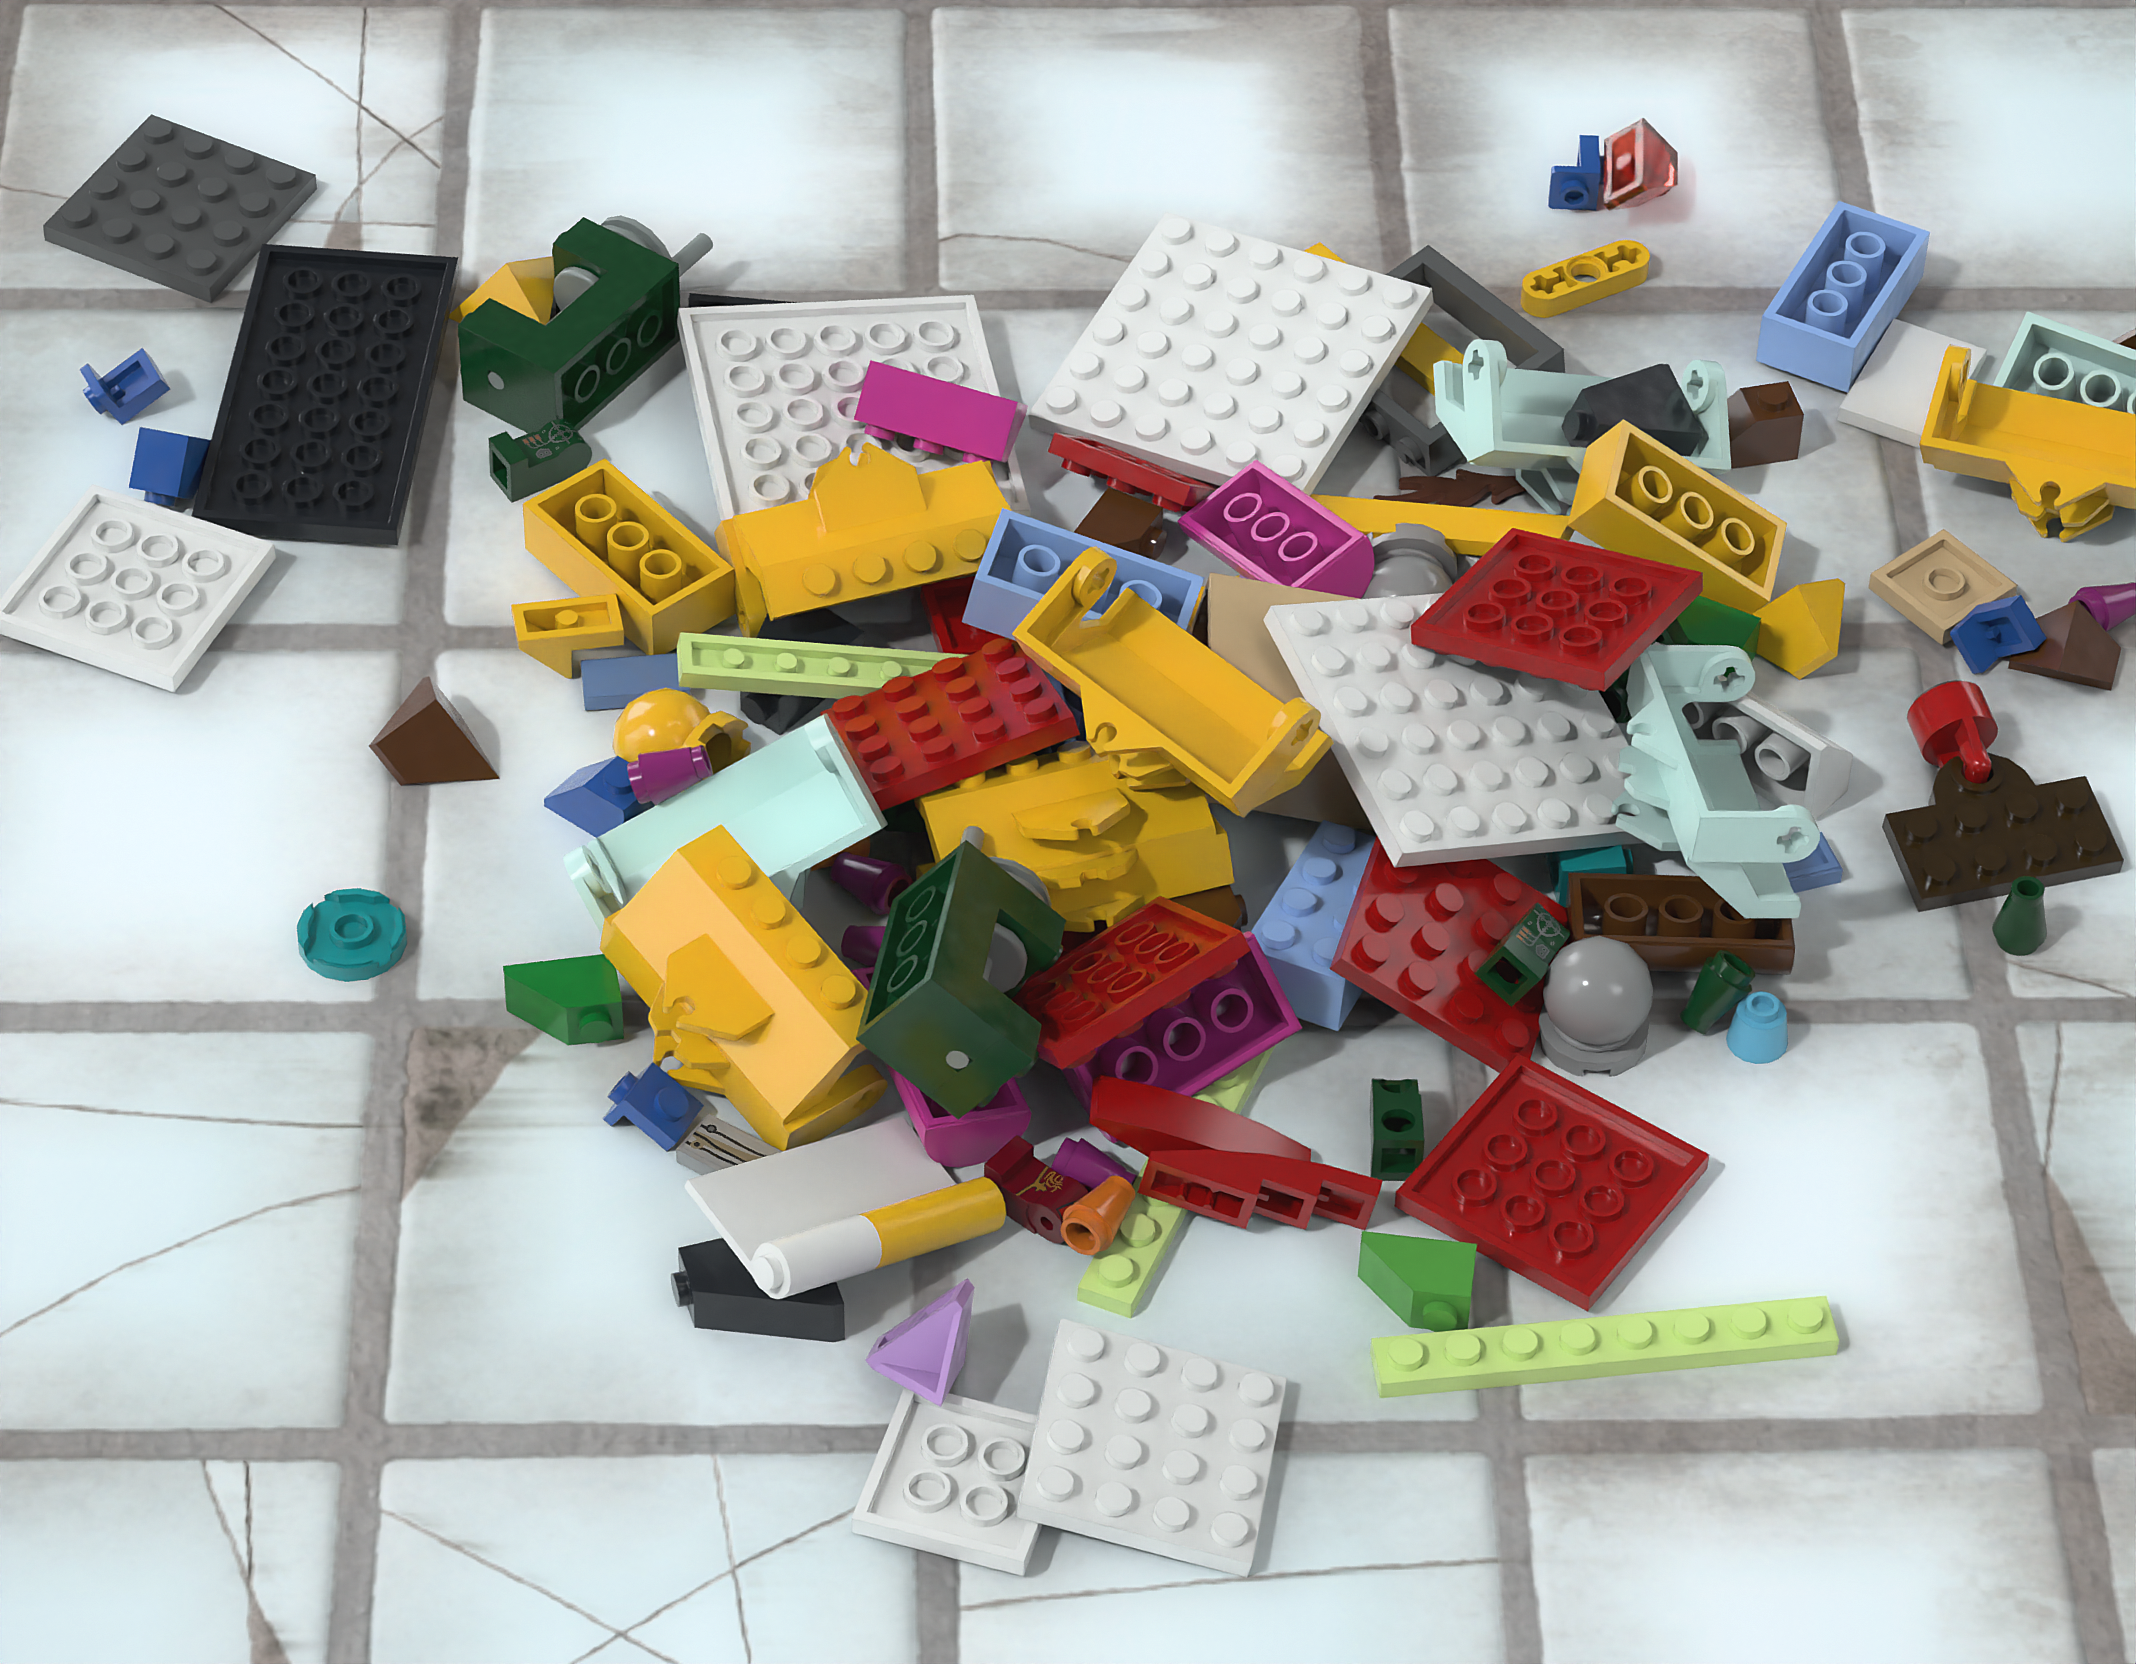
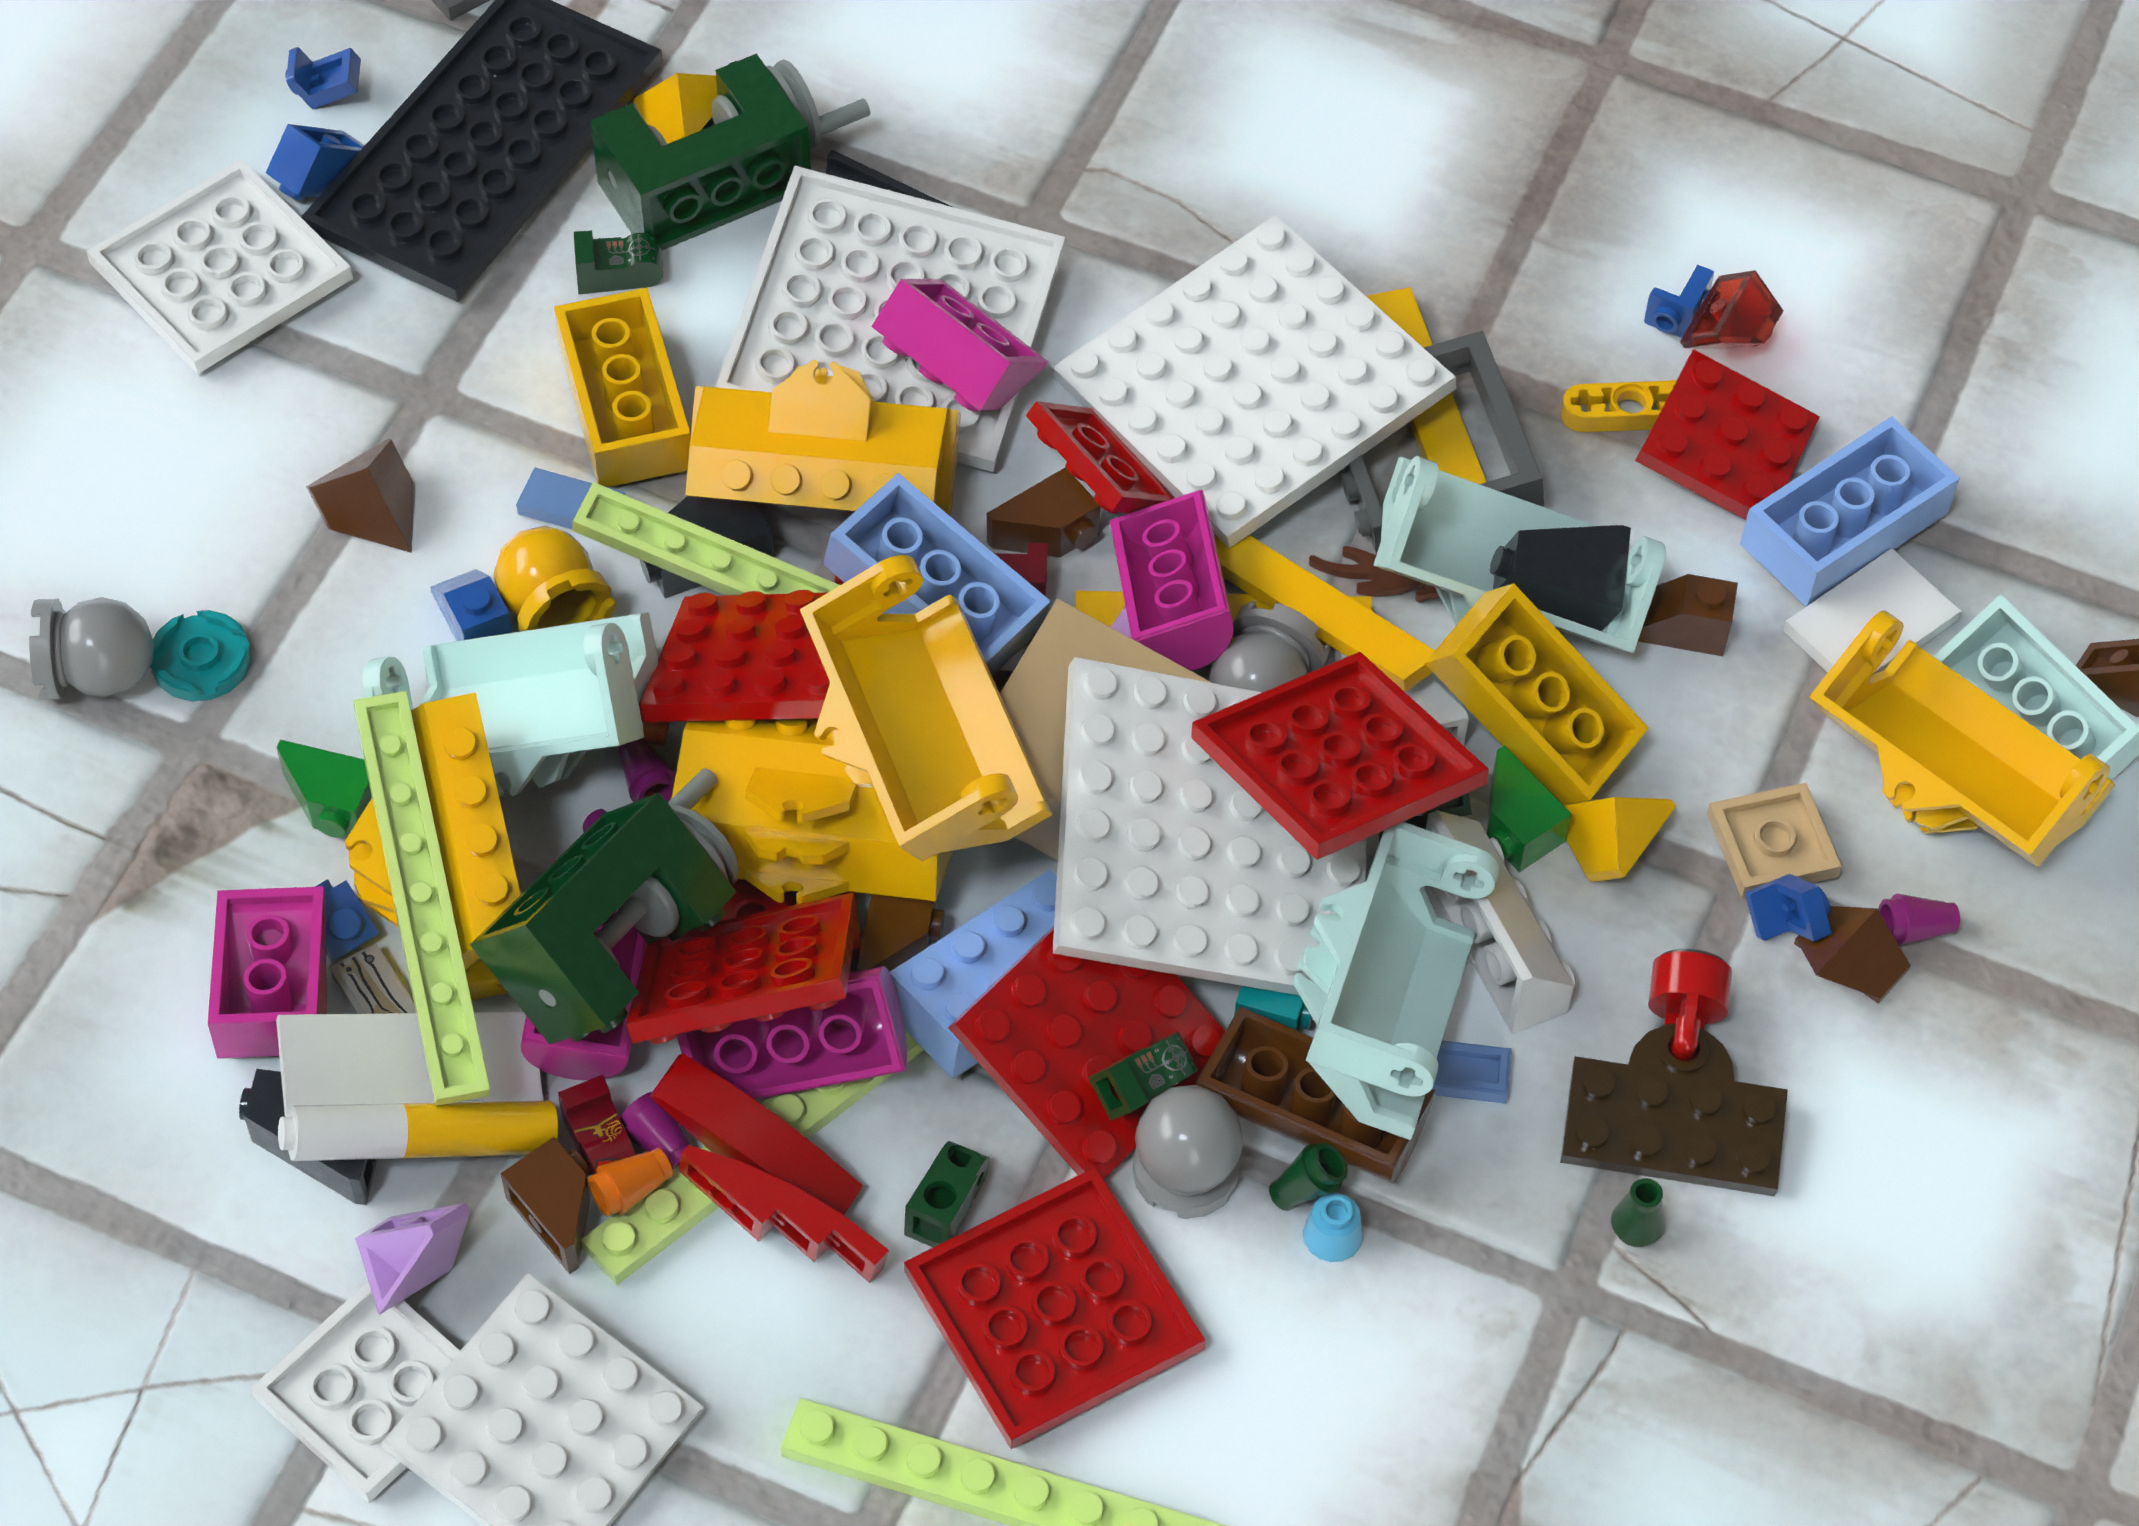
camera: 25 degrees right, 10 degrees up
yellow slope [511,593,624,679] -> none
magenta cone [627,745,713,805] -> none
bright green slope [1358,1231,1477,1332] -> none
none -> light grey tile [29,597,154,700]
none -> dark pink slope [208,886,327,1059]
none -> yellowish green plate [354,691,490,1106]
none -> reddish brown slope [501,1137,591,1275]
none -> red plate [1635,349,1820,520]

